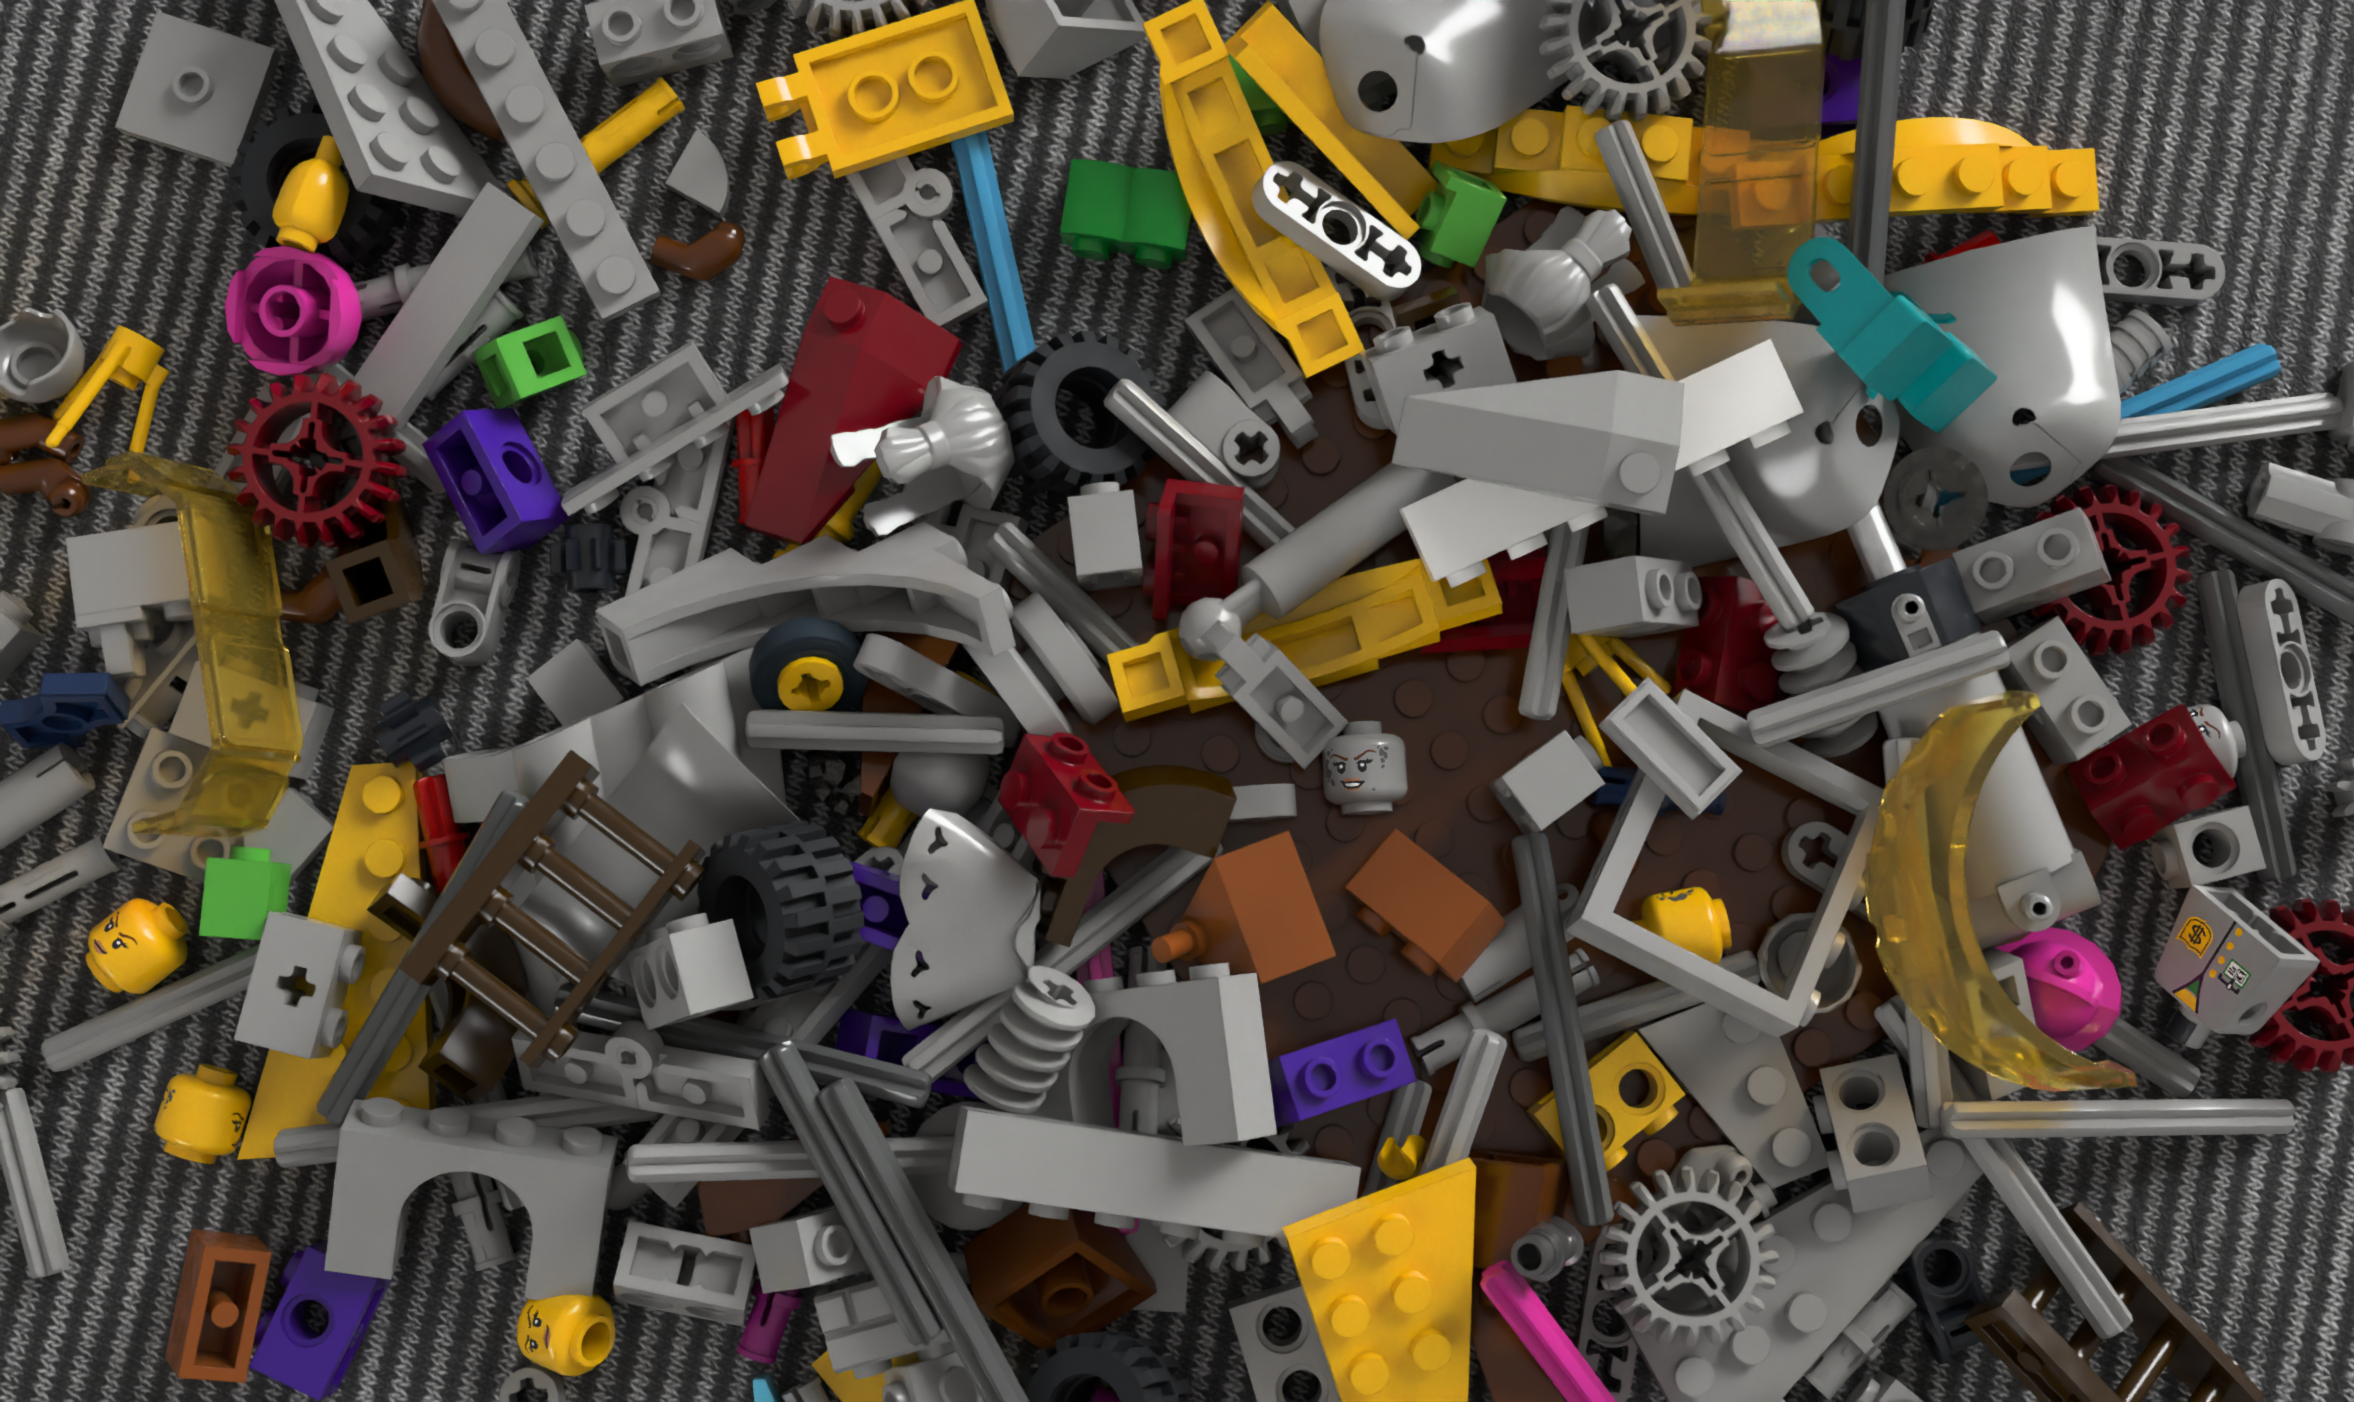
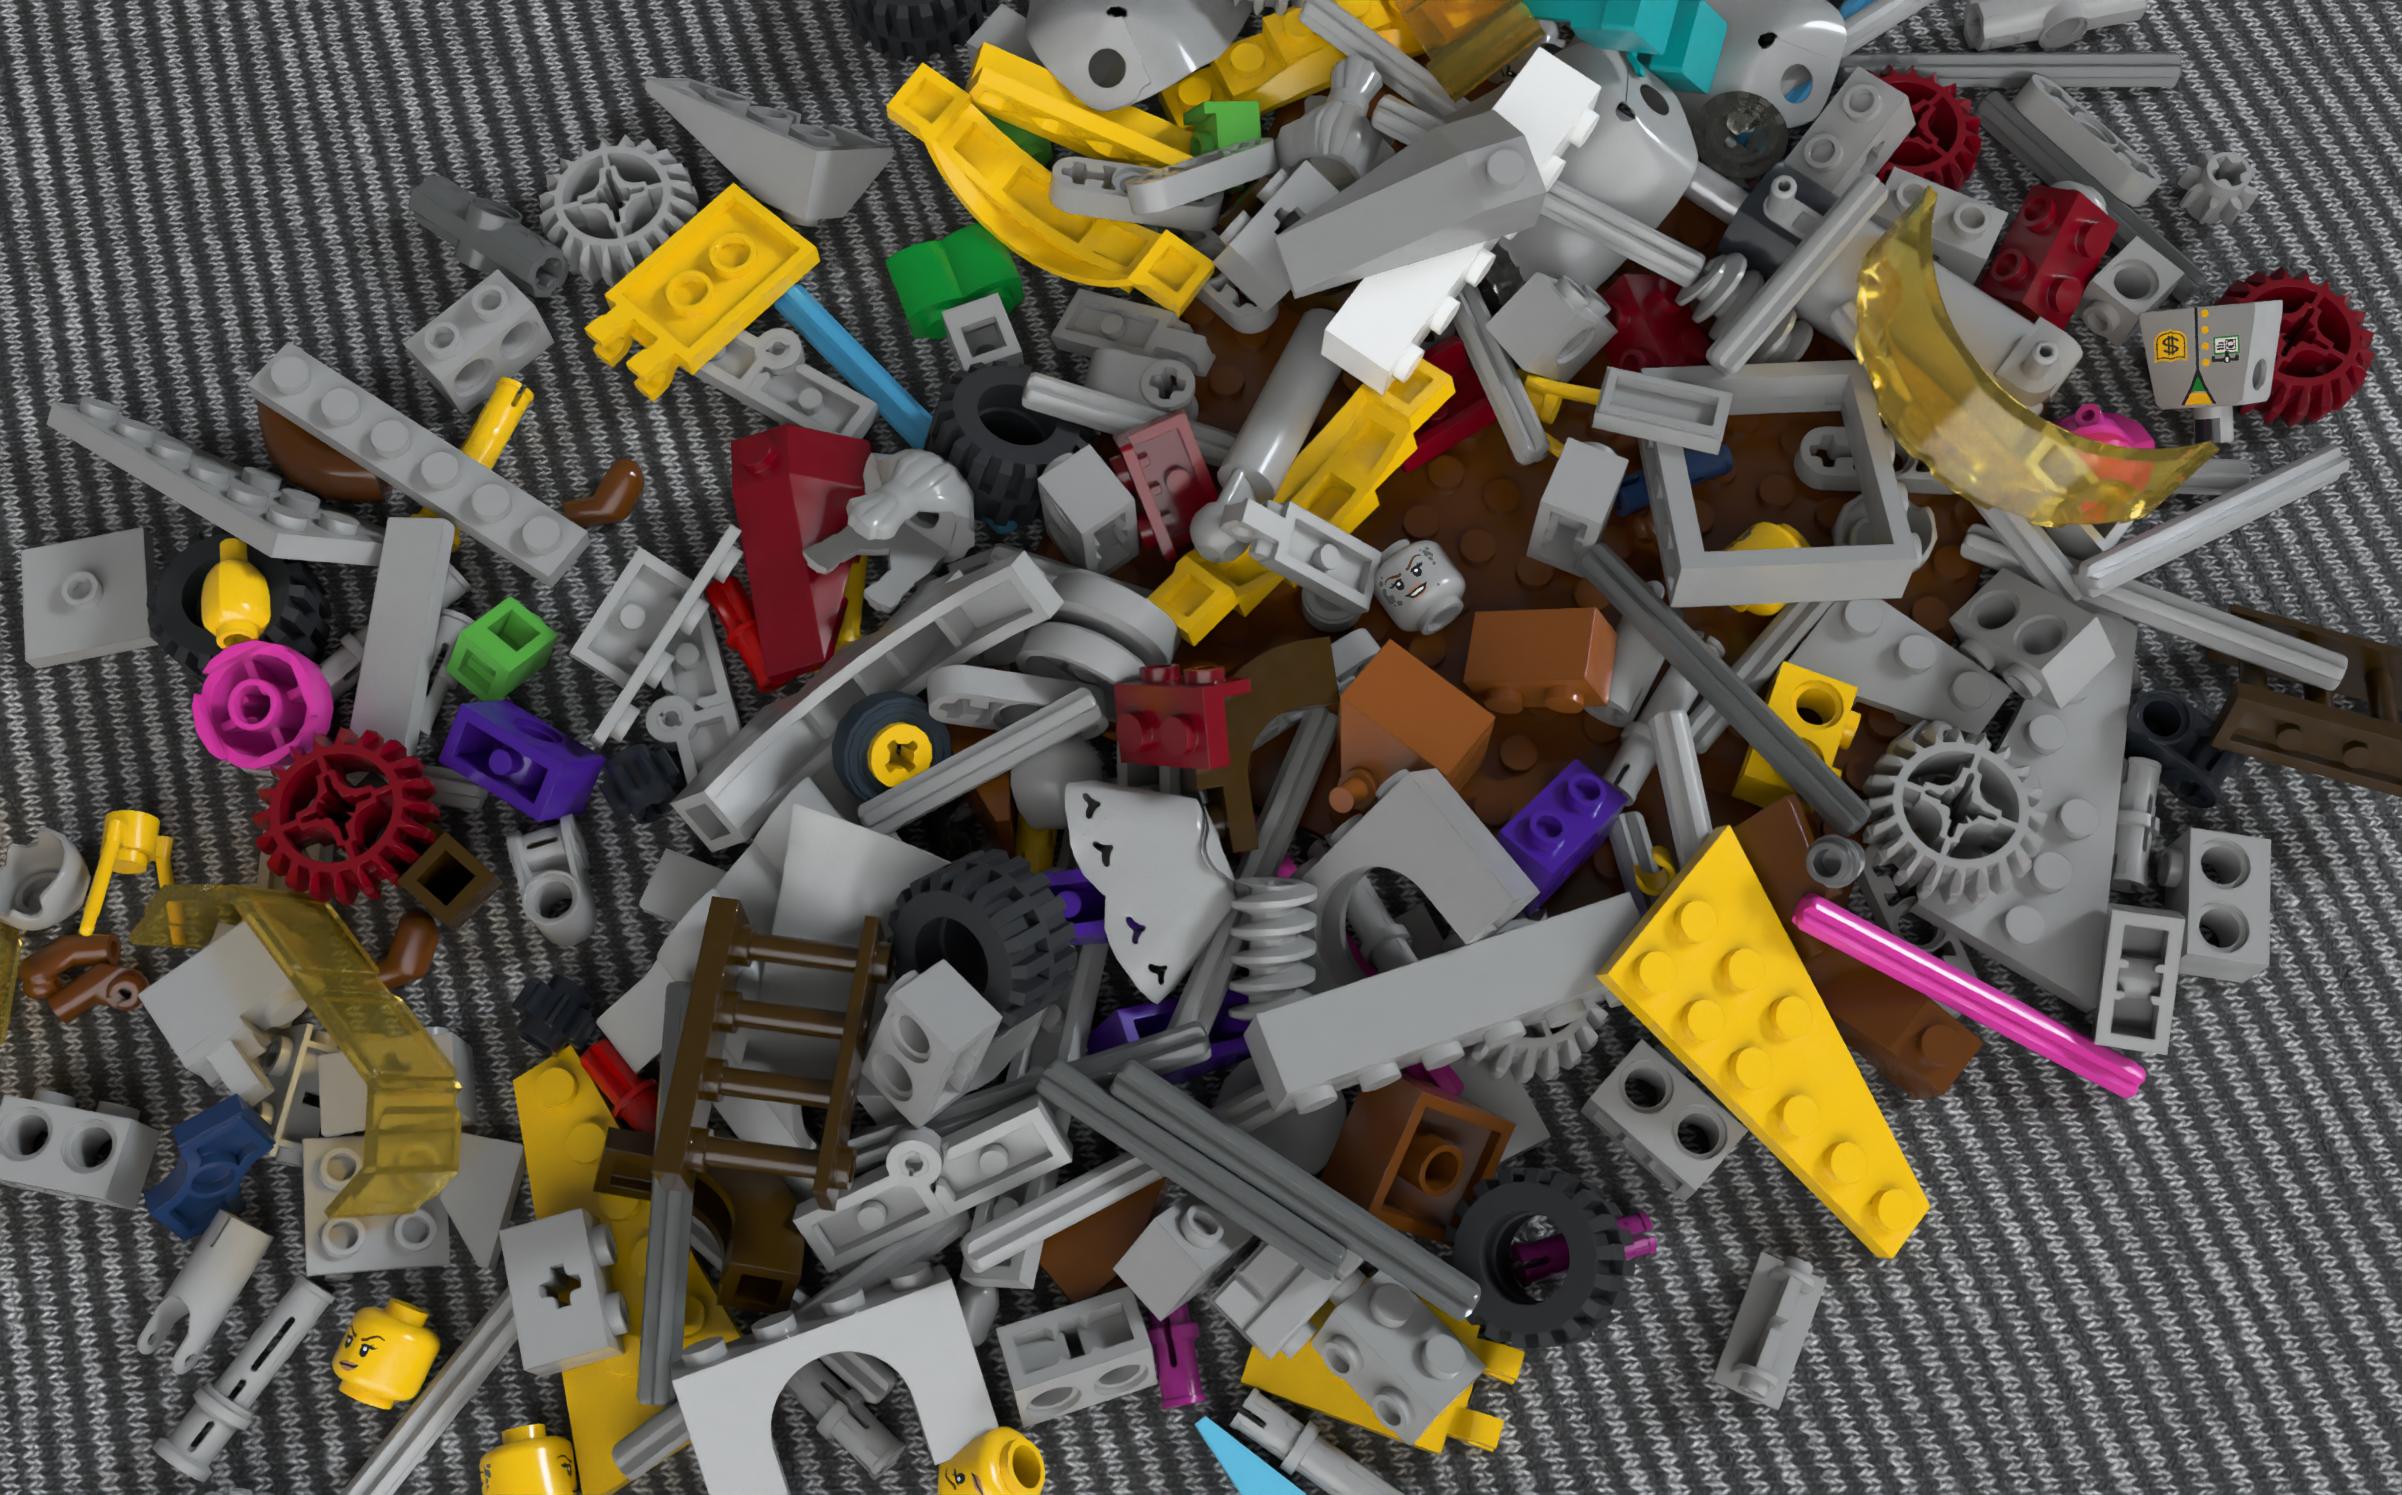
camera: 25 degrees left, 15 degrees down
bright green brick [199,846,292,940] -> none
light grey tile [665,130,730,218] -> none
none -> light grey brick [941,293,1024,372]
none -> light grey beam [1125,137,1279,215]

